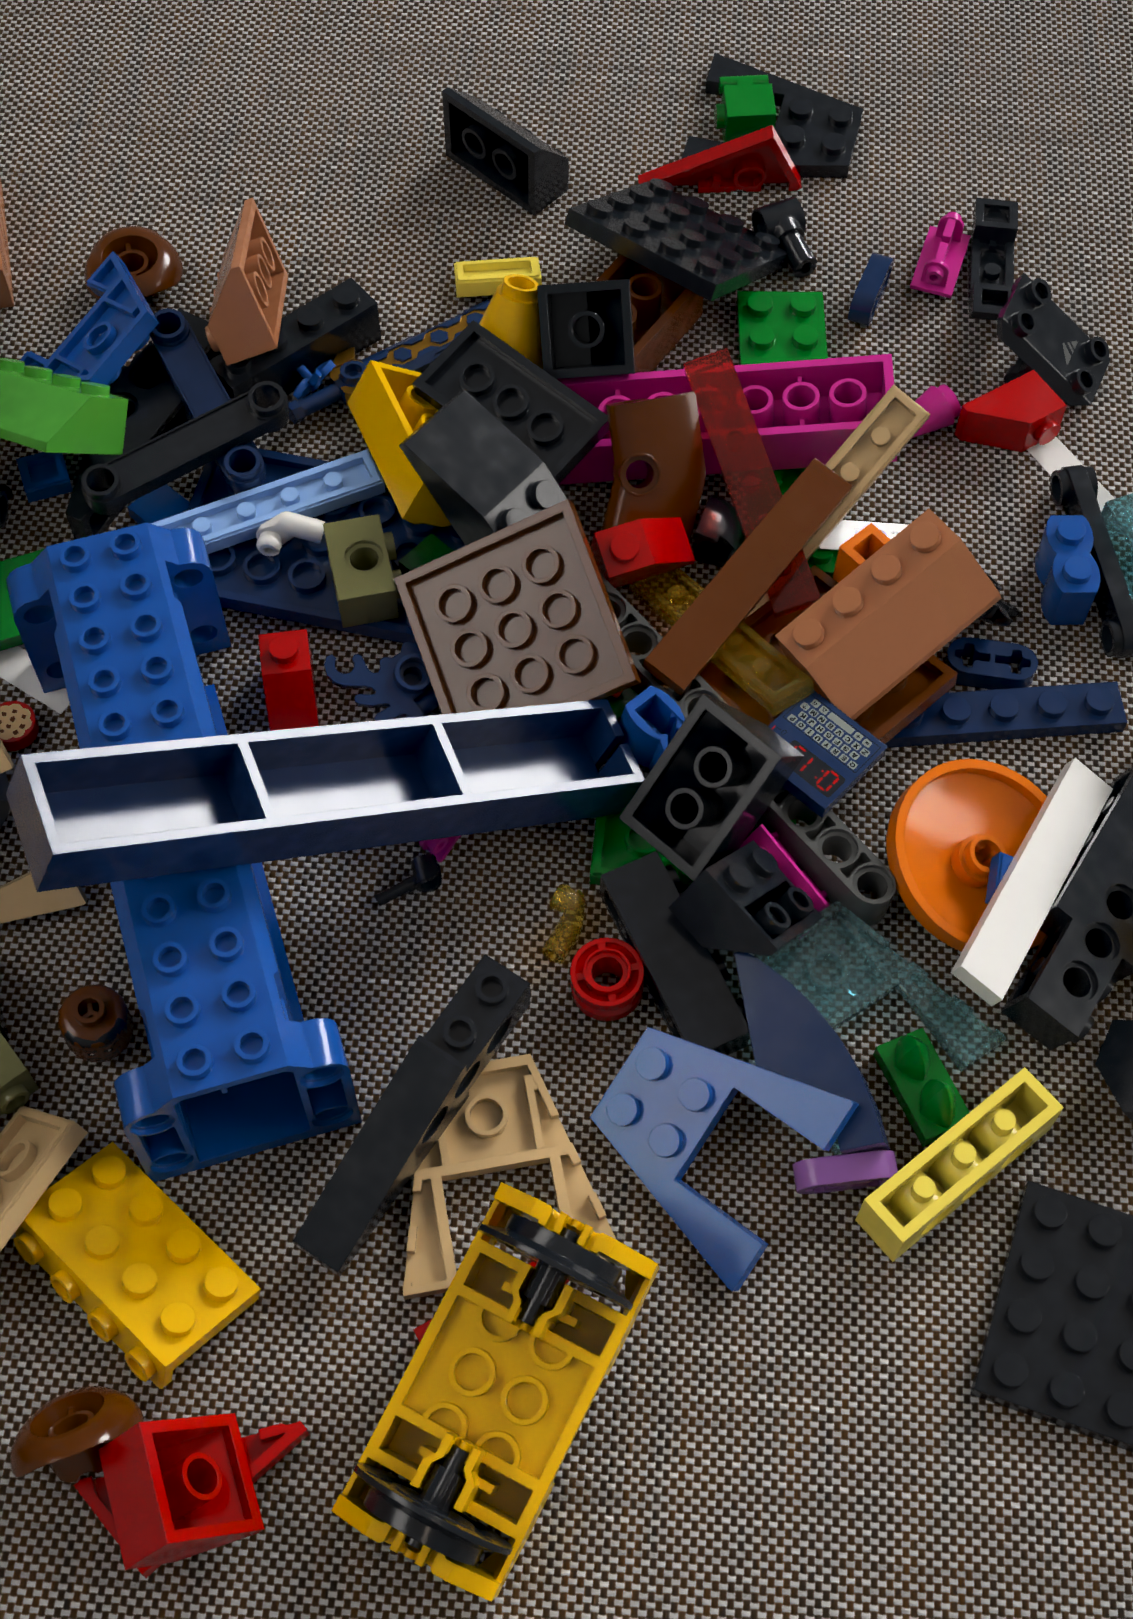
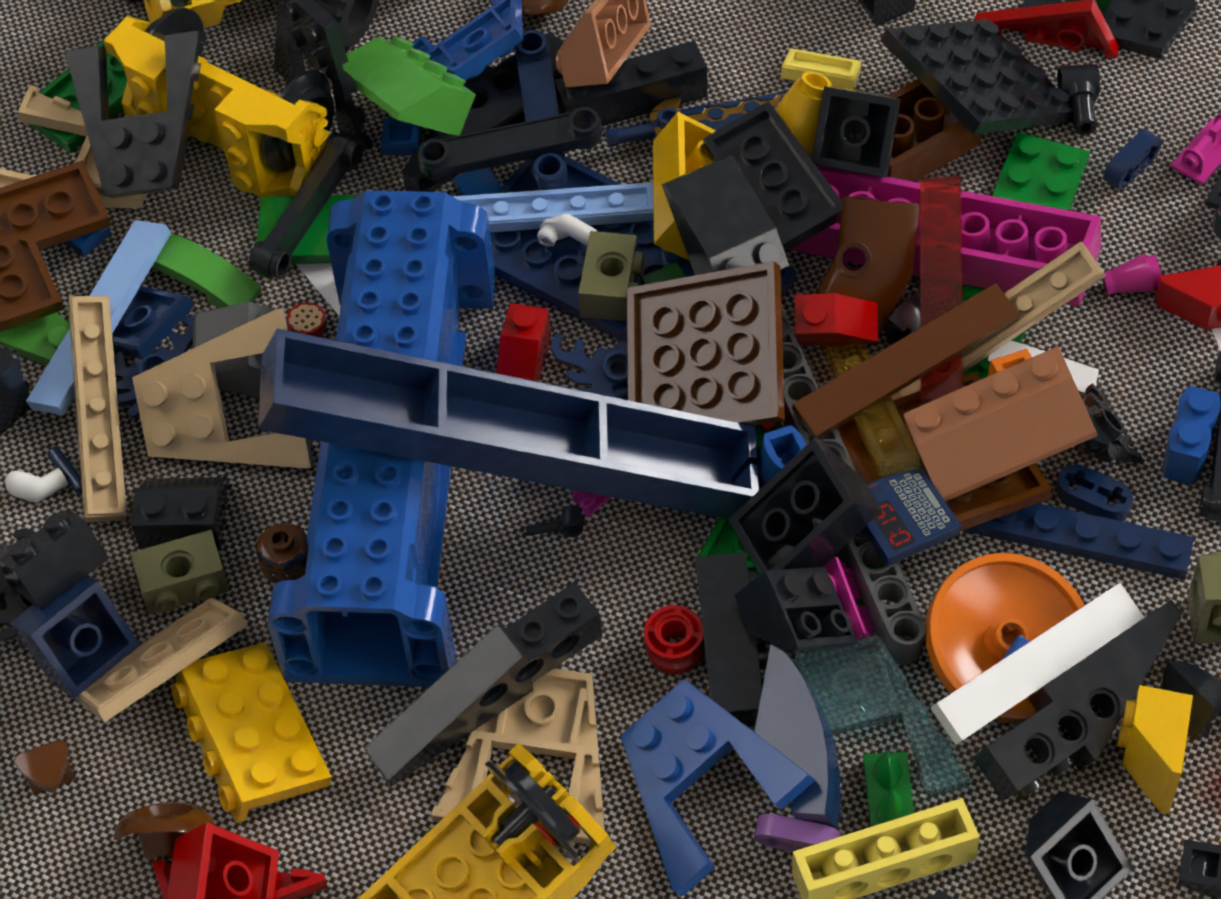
camera: 25 degrees right, 5 degrees down
blue plant [293,359,336,400] -> none
clear yellow arm [542,884,586,964] -> none

